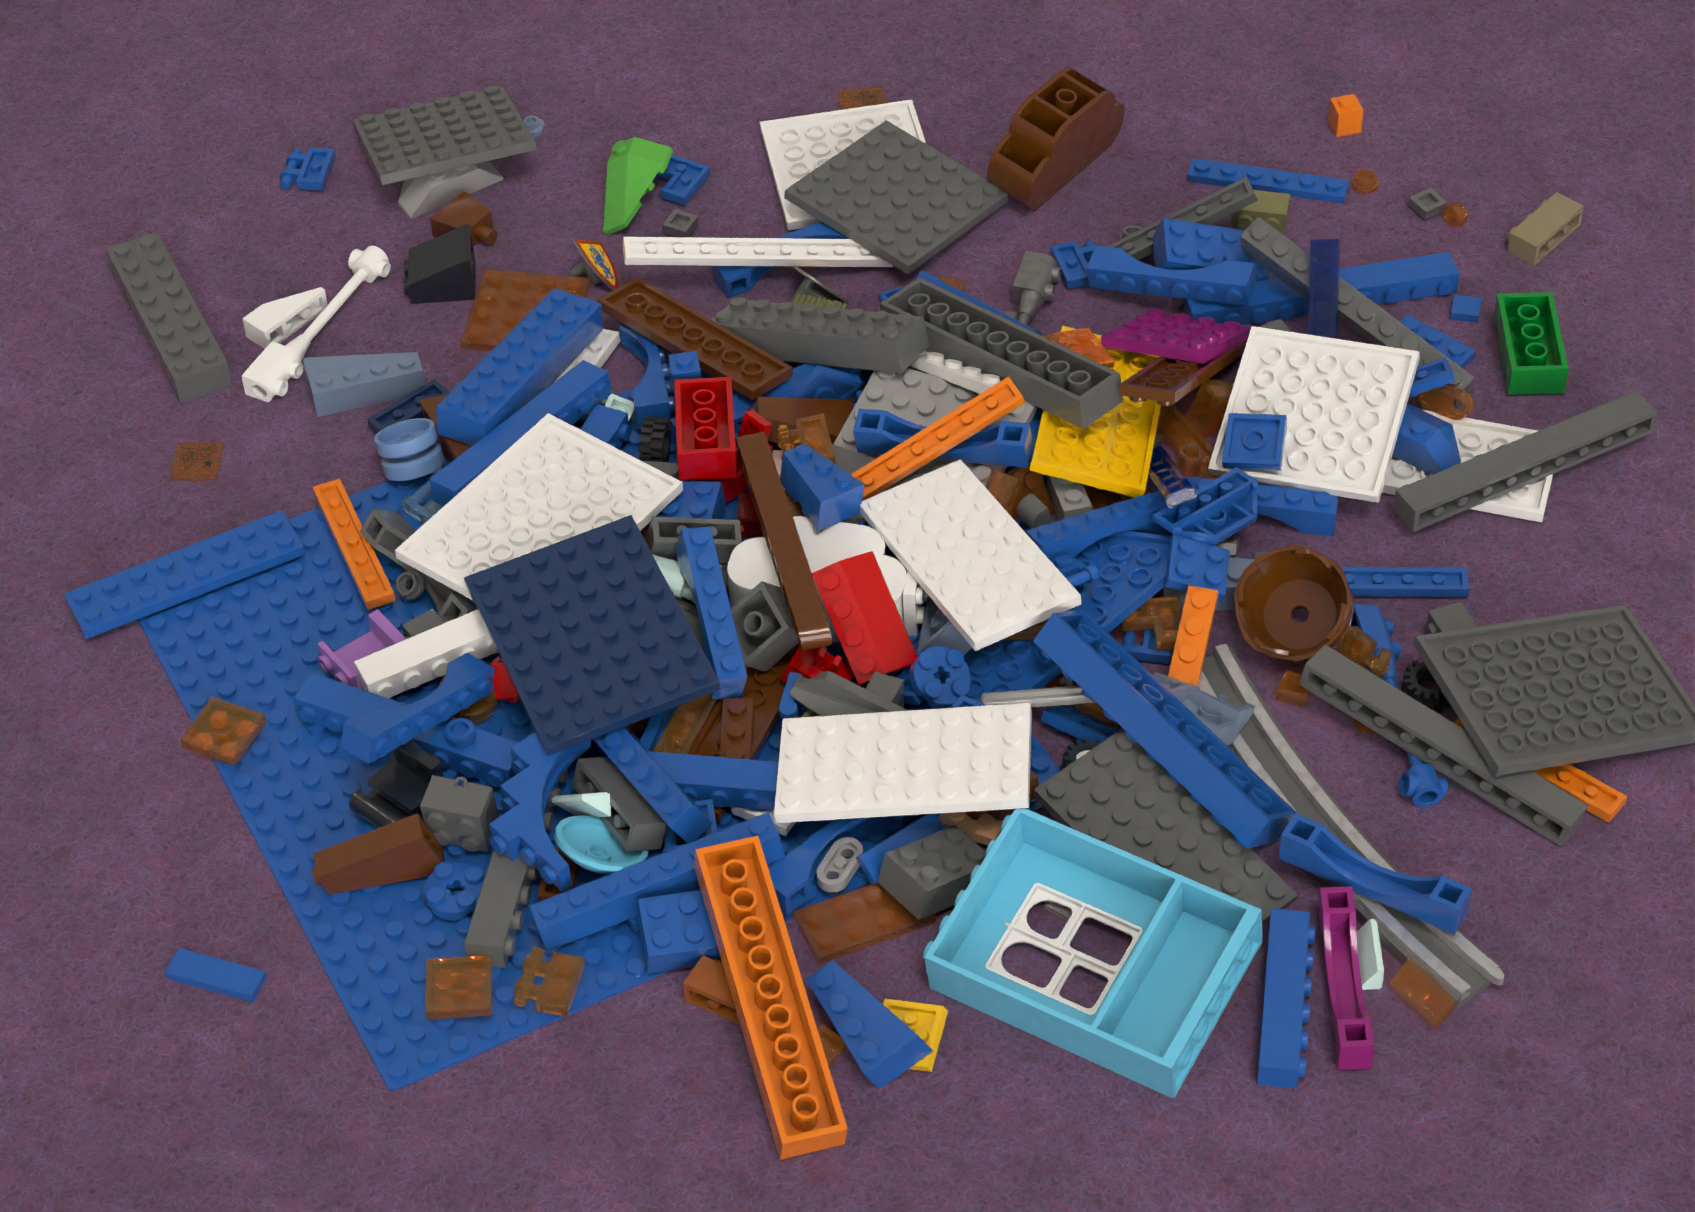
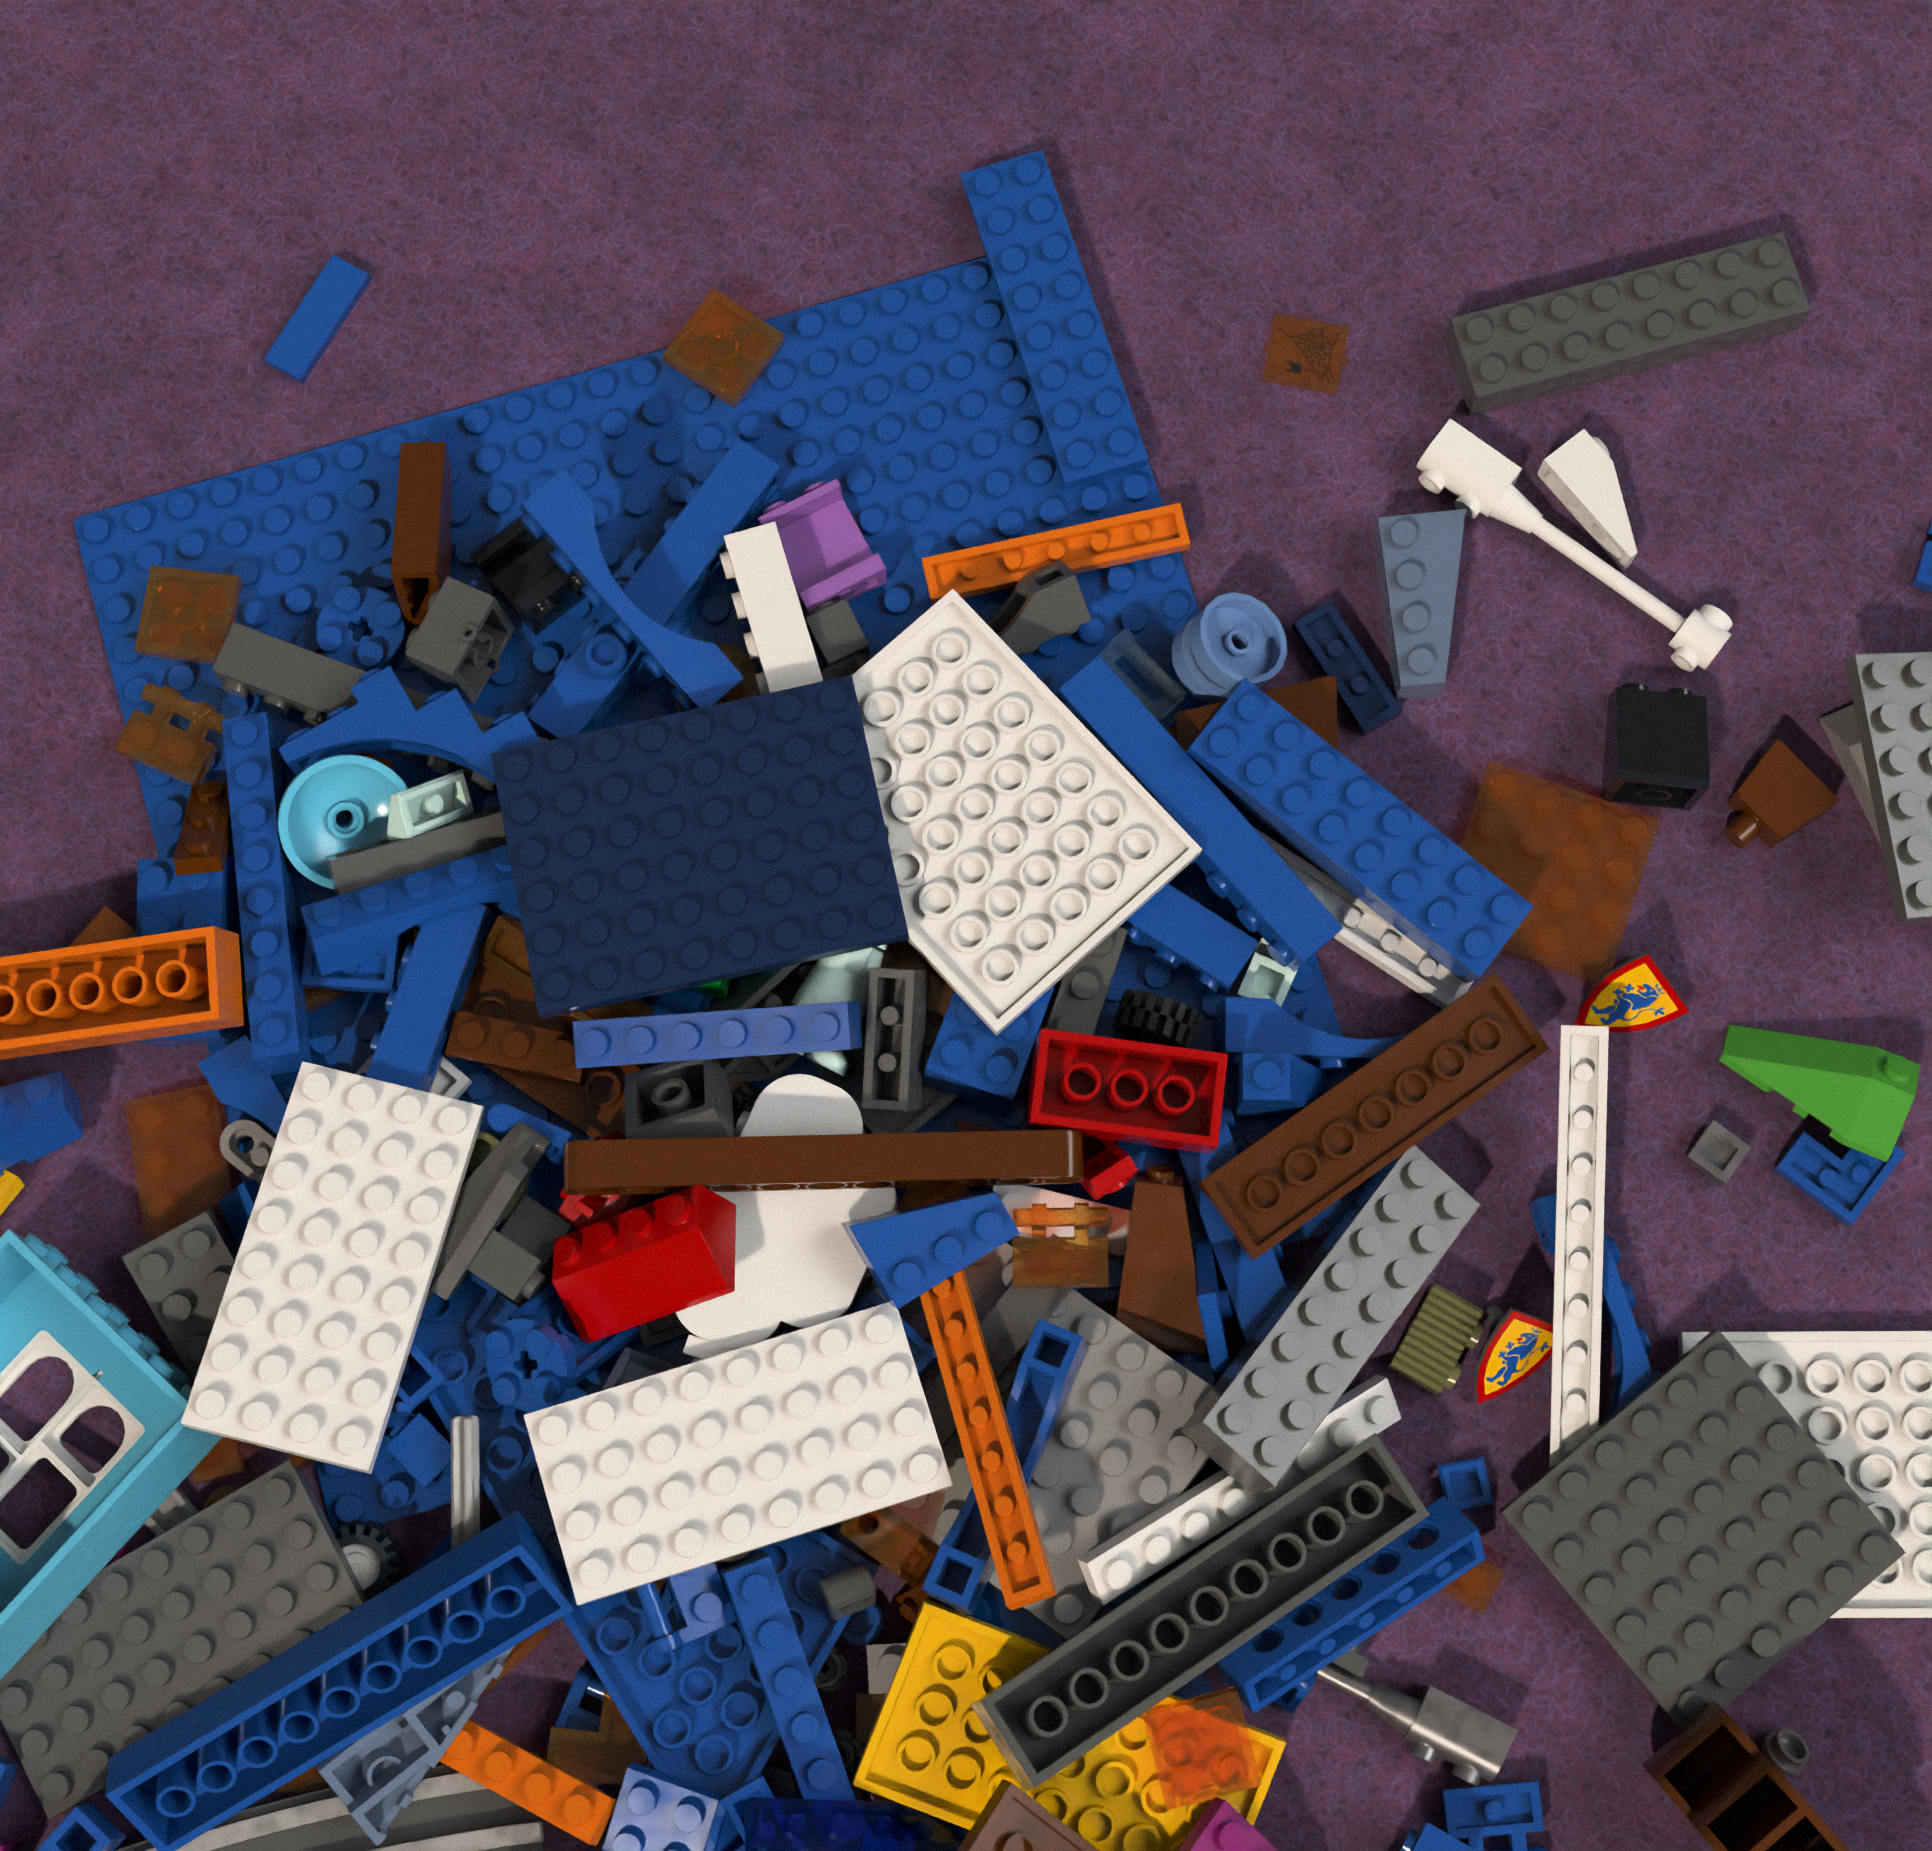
camera: 100 degrees right, 30 degrees up
none -> reddish brown plate [173,781,232,875]

